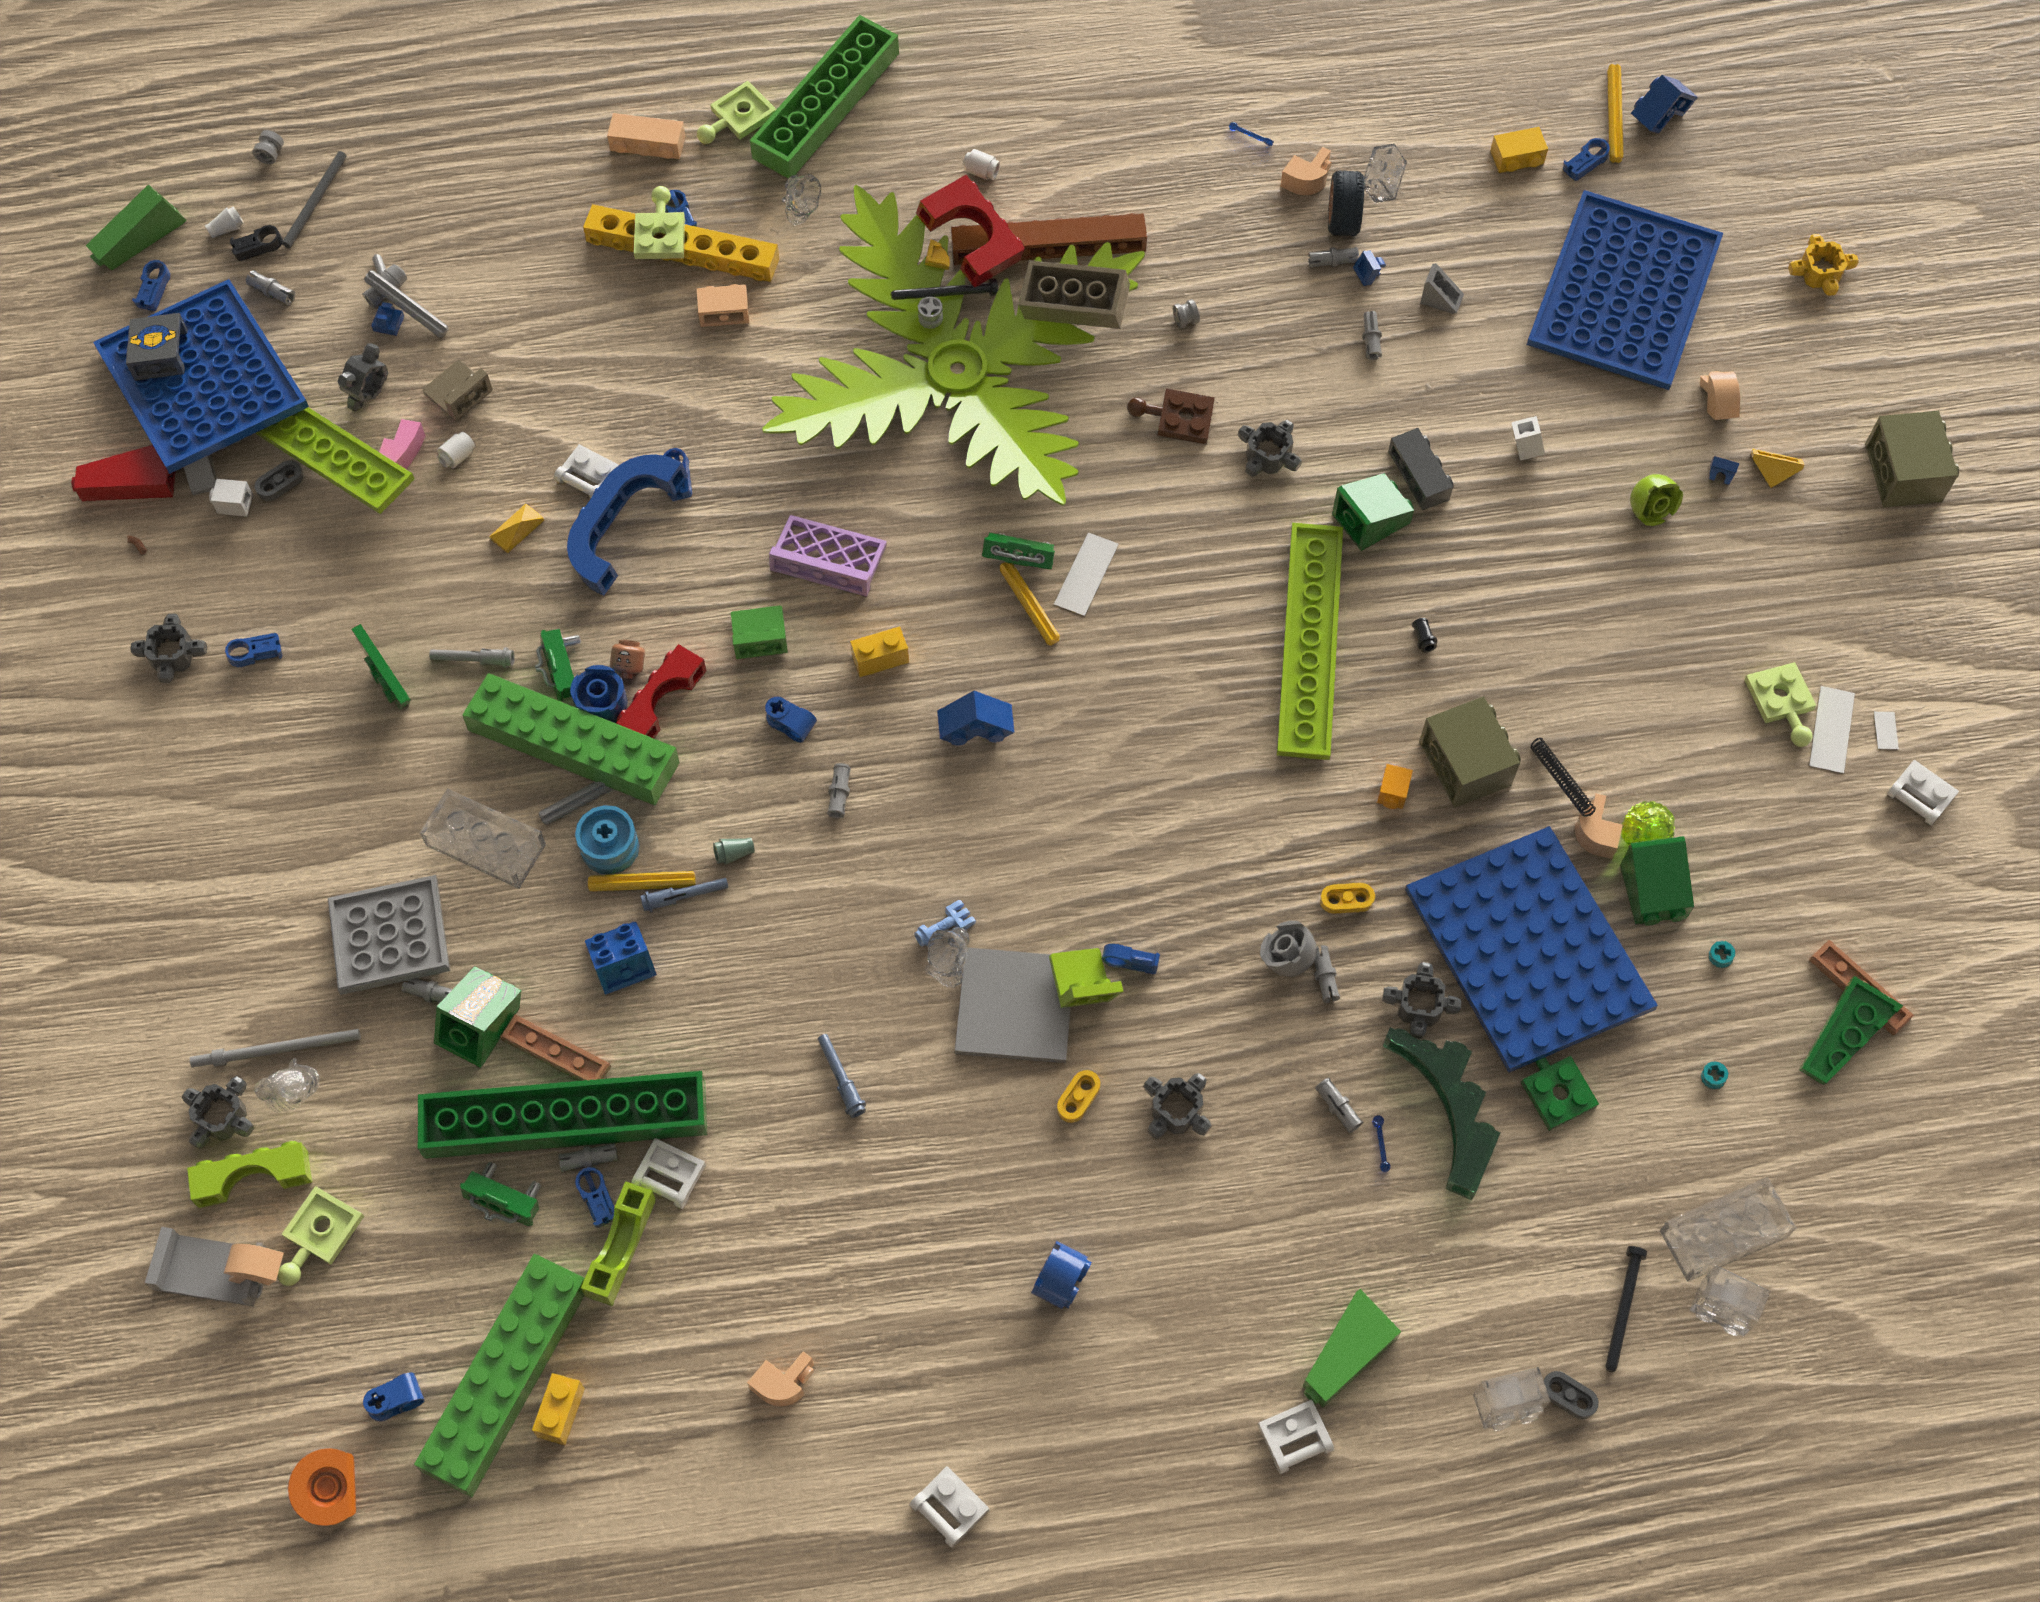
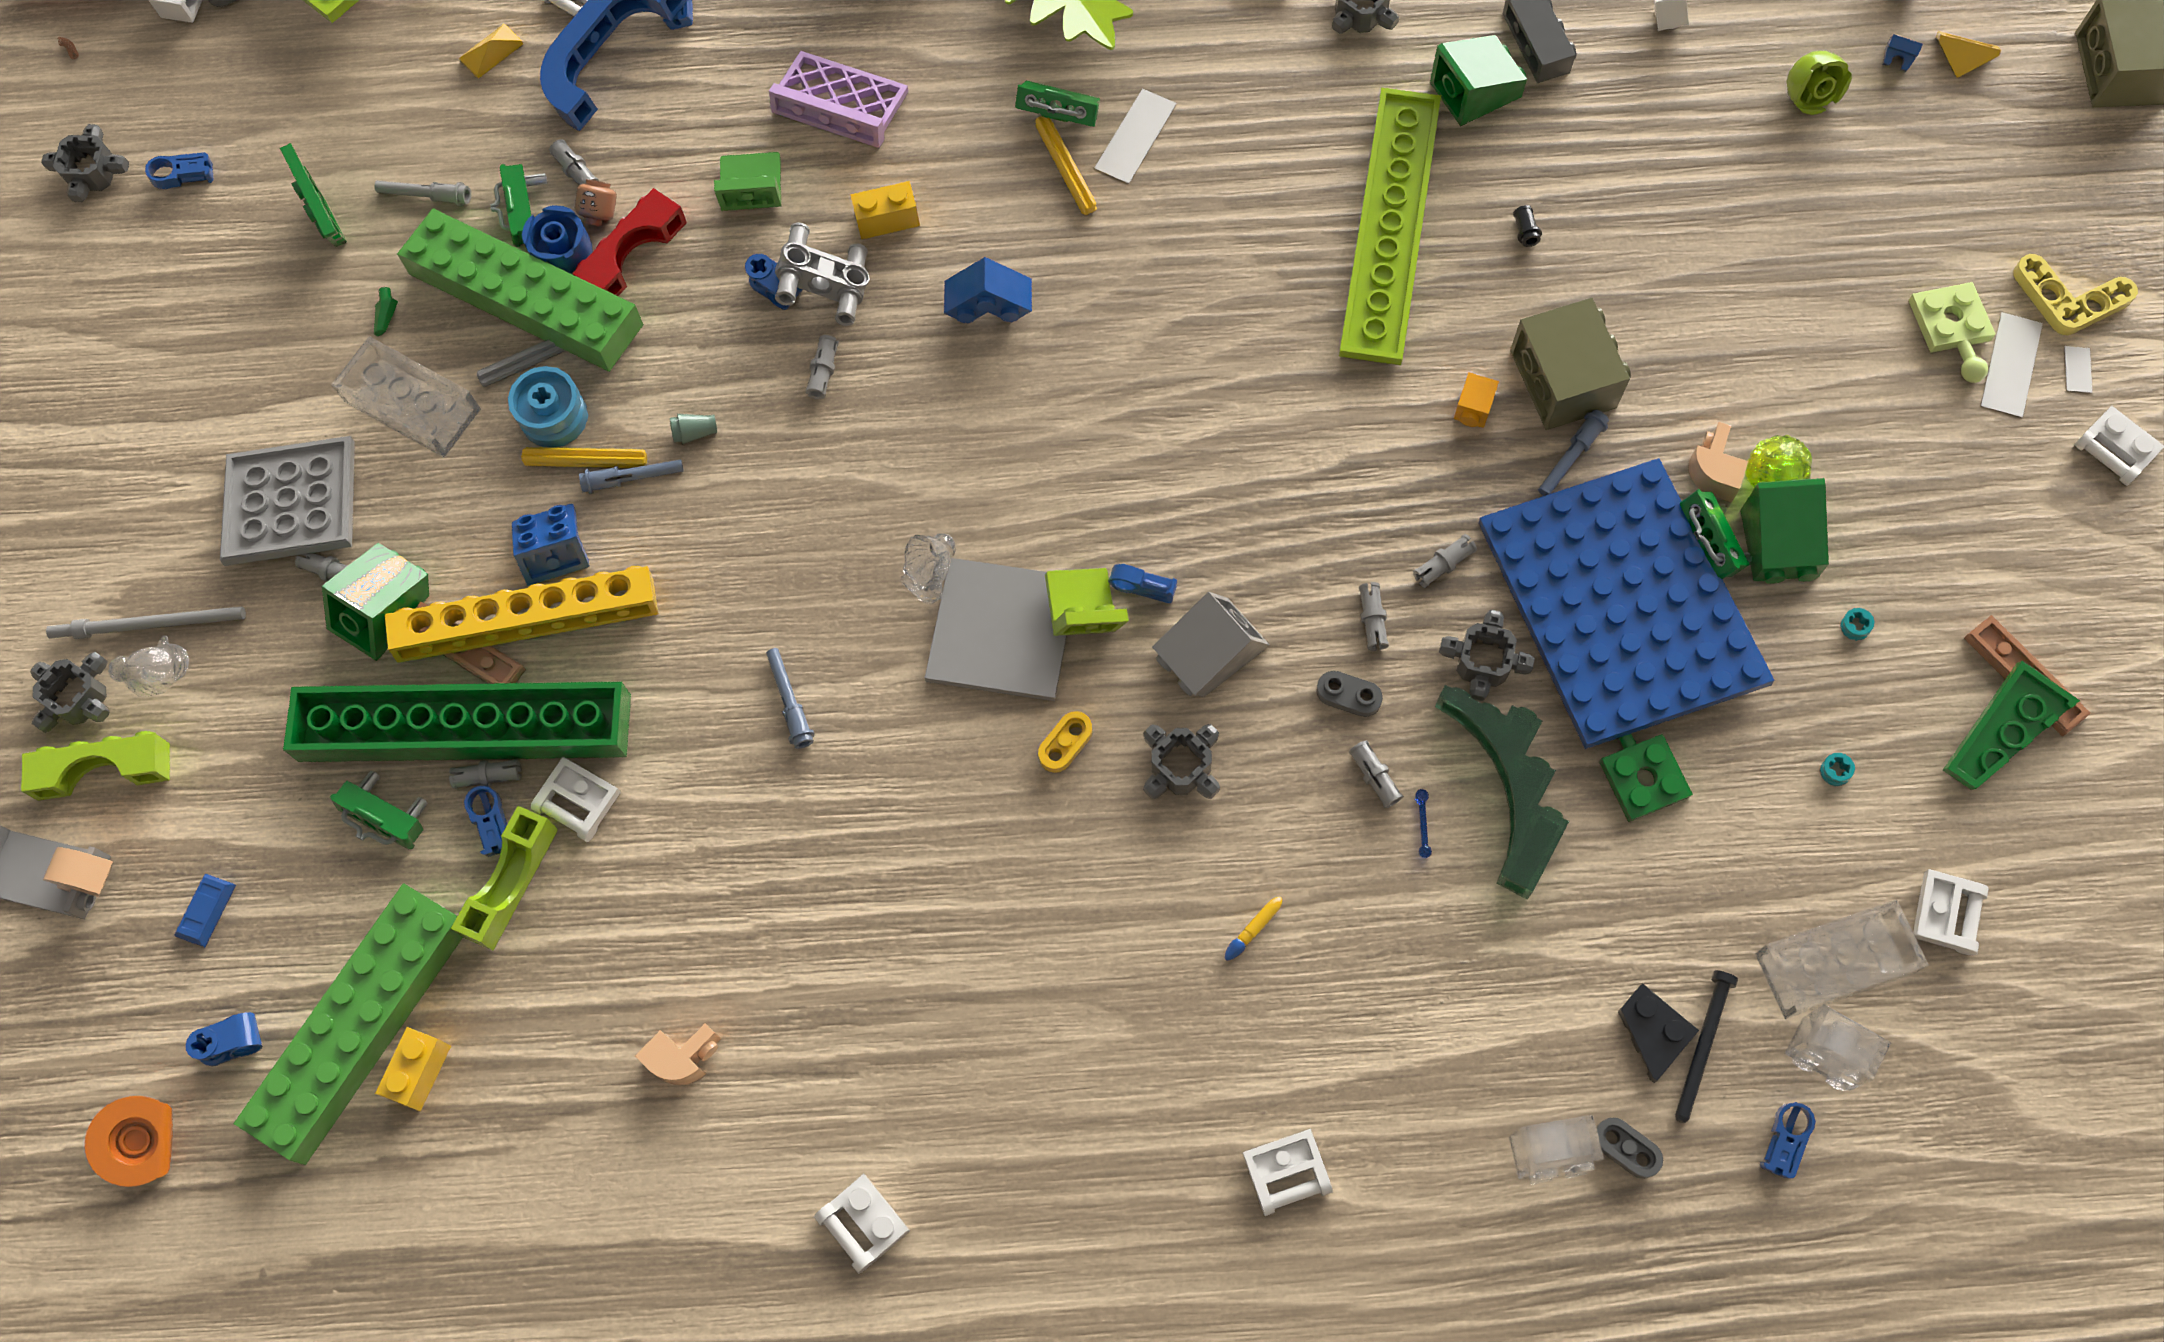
camera: 10 degrees right, 5 degrees up
yellowish green plate [277,1186,365,1286] -> none
light blue hinge [914,900,976,947] -> none
blue brick [1031,1241,1092,1309] -> none
light grey cylinder [1260,921,1317,977] -> none
bright green slope [1303,1289,1401,1408] -> none
yellow plate [1320,883,1375,914] -> none
black piece [1530,738,1596,817] -> none
none -> blue tile [174,874,236,947]
none -> green bar [374,287,398,337]
none -> yellow brick [385,566,659,663]
none -> light grey pin [549,139,599,185]
none -> light grey piece [775,223,870,326]
none -> light grey slope [1152,592,1270,697]
none -> yellow piece [1225,897,1282,961]
none -> dark grey plate [1316,671,1383,717]
none -> light grey pin [1413,534,1477,588]
none -> sand blue pin [1538,410,1609,496]
none -> black wing [1618,983,1699,1083]
none -> green piece [1680,489,1752,579]
none -> blue piece [1760,1102,1816,1179]
none -> white plate [1912,869,1989,955]
none -> light yellow beam [2013,254,2138,335]

